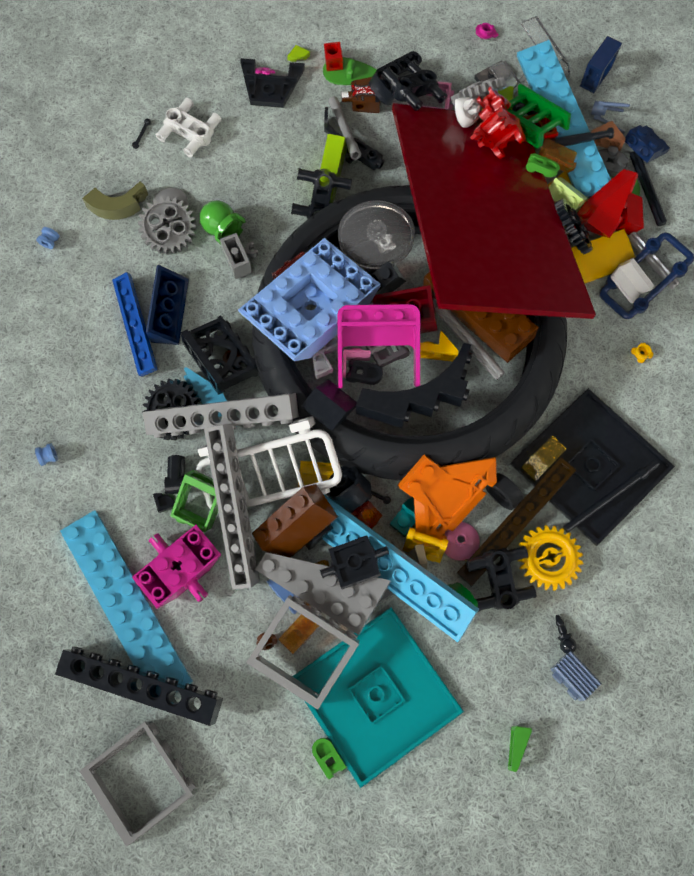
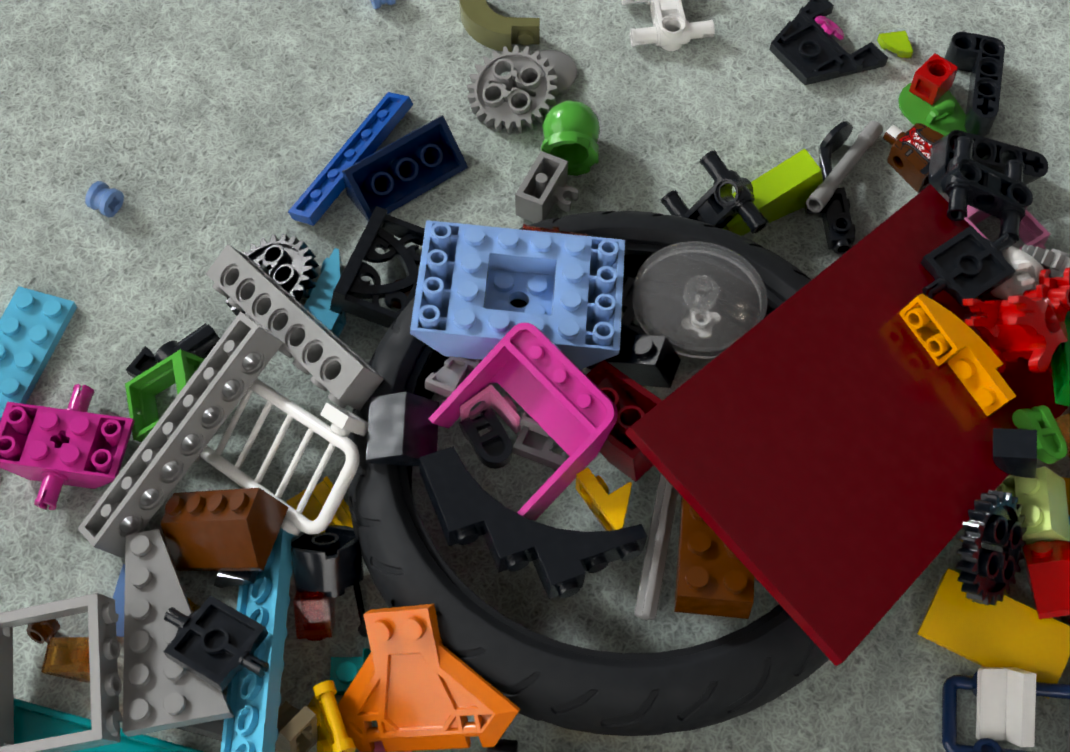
camera: 50 degrees right, 10 degrees down
none -> light orange slope [899,294,1016,417]
none -> black plate [920,226,1016,309]
none -> black beam [944,32,1005,137]
none -> black brick [993,428,1037,478]

